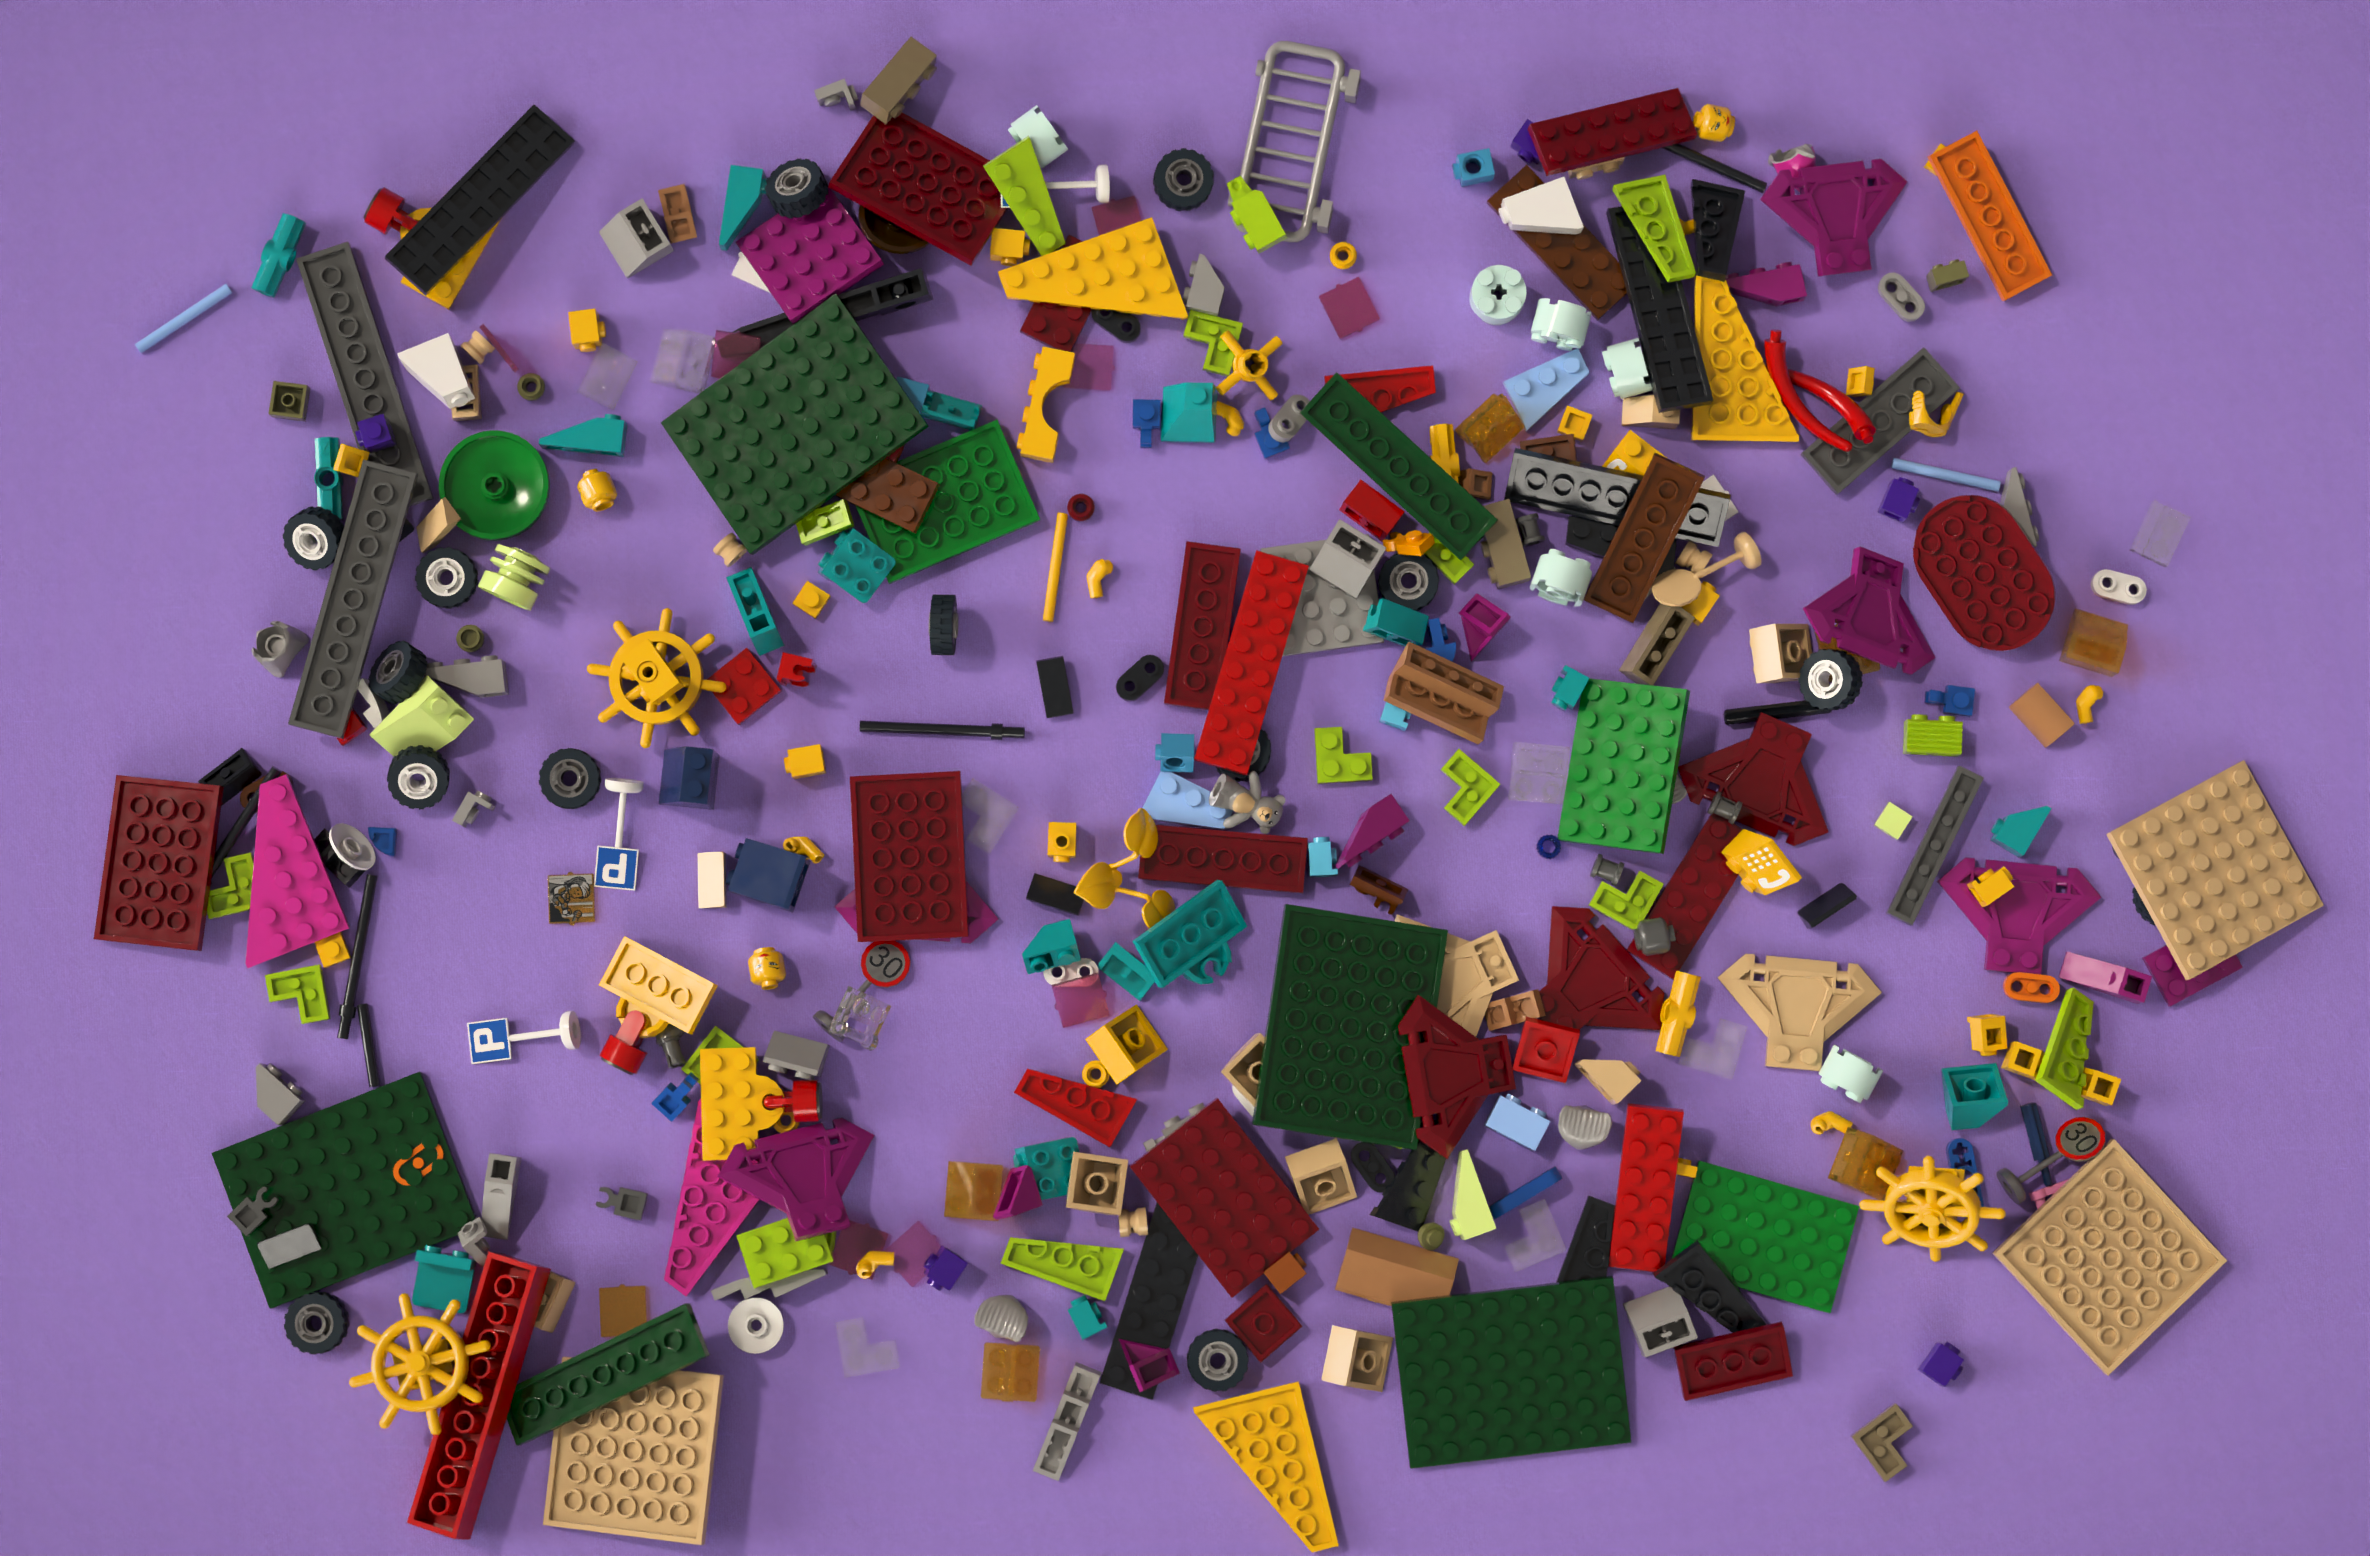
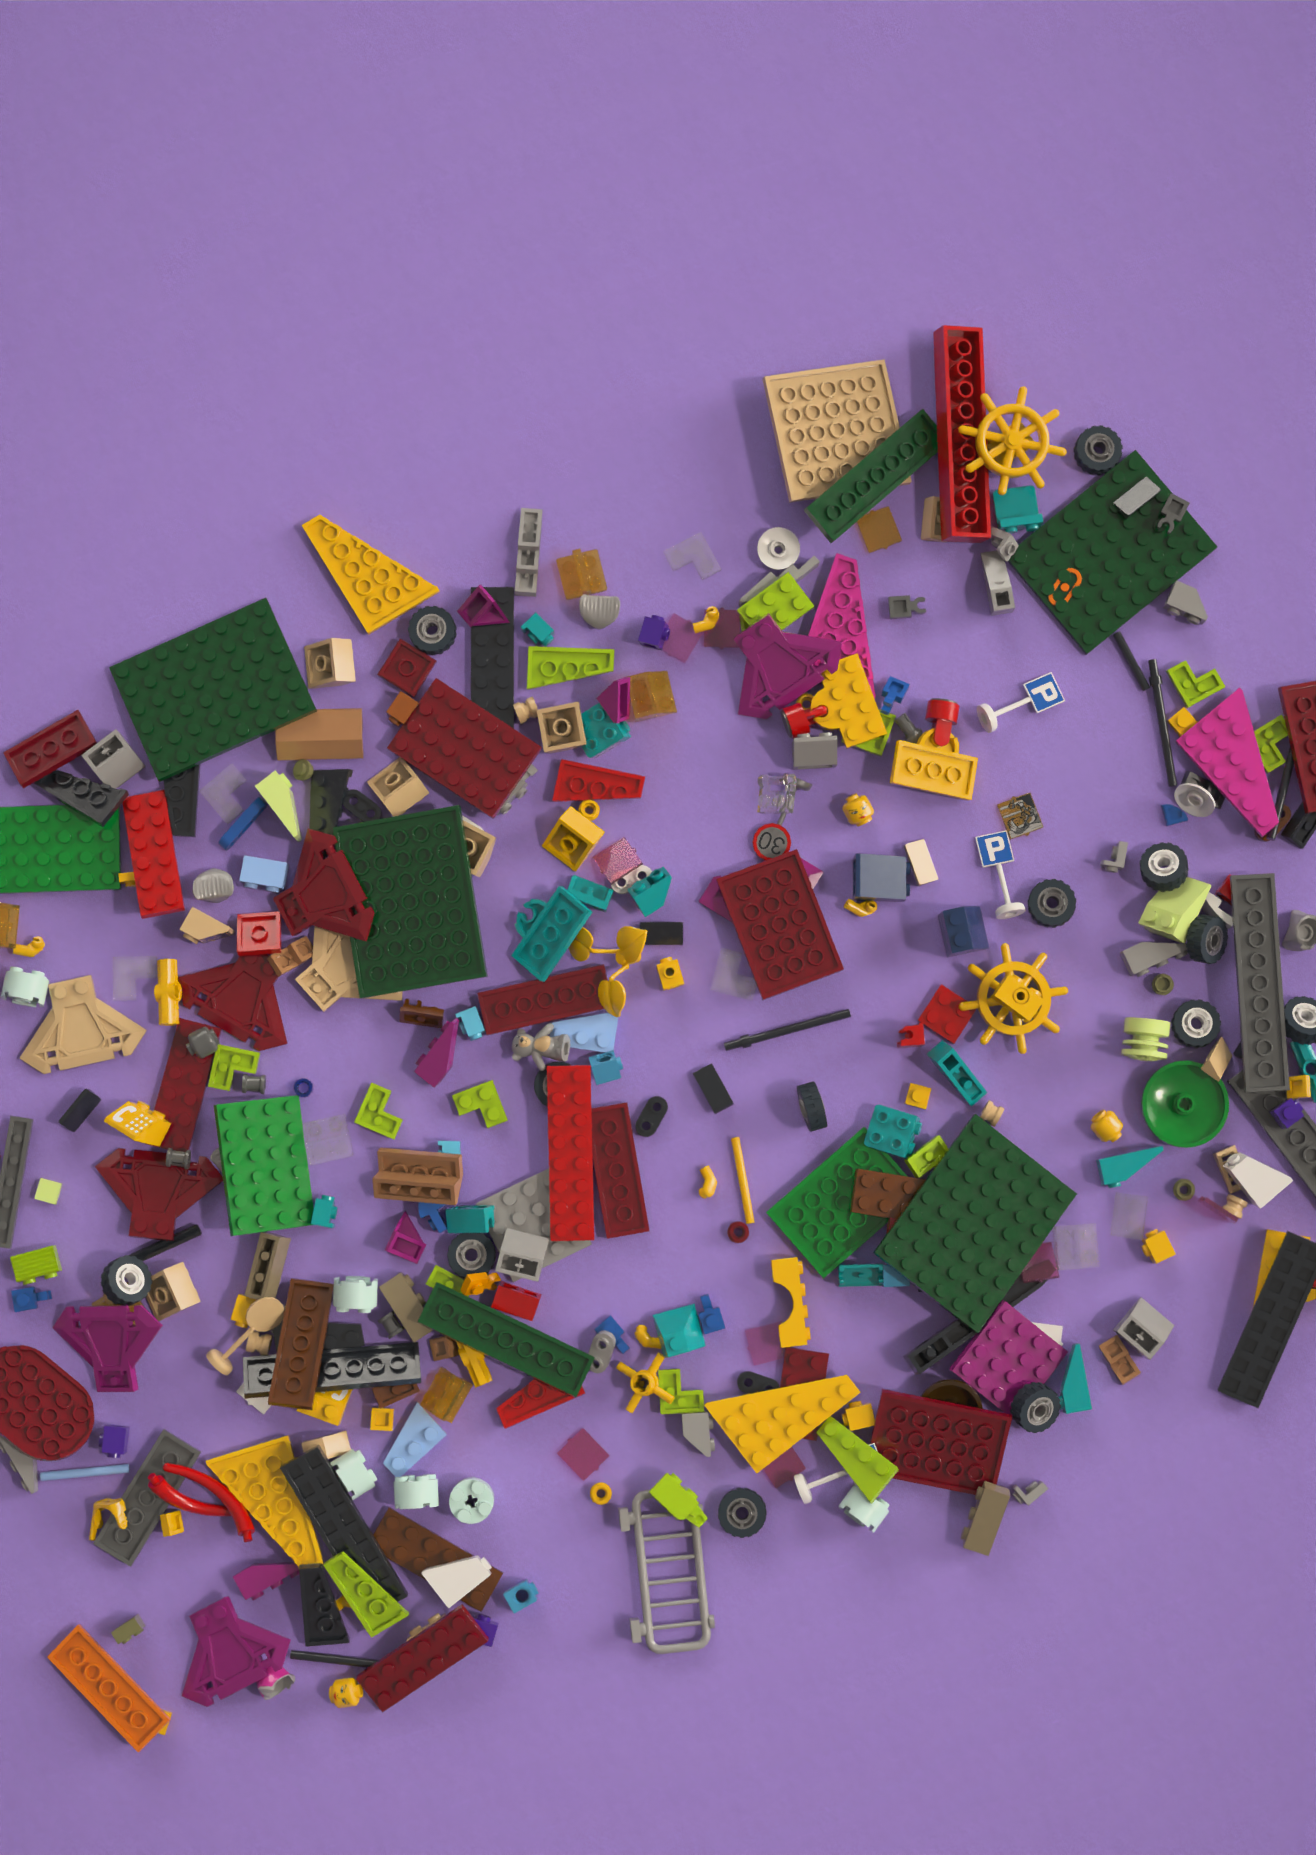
camera: 160 degrees right, 0 degrees up
yellow brick [784,744,827,779] -> none
light grey plate [1878,273,1925,322] -> none

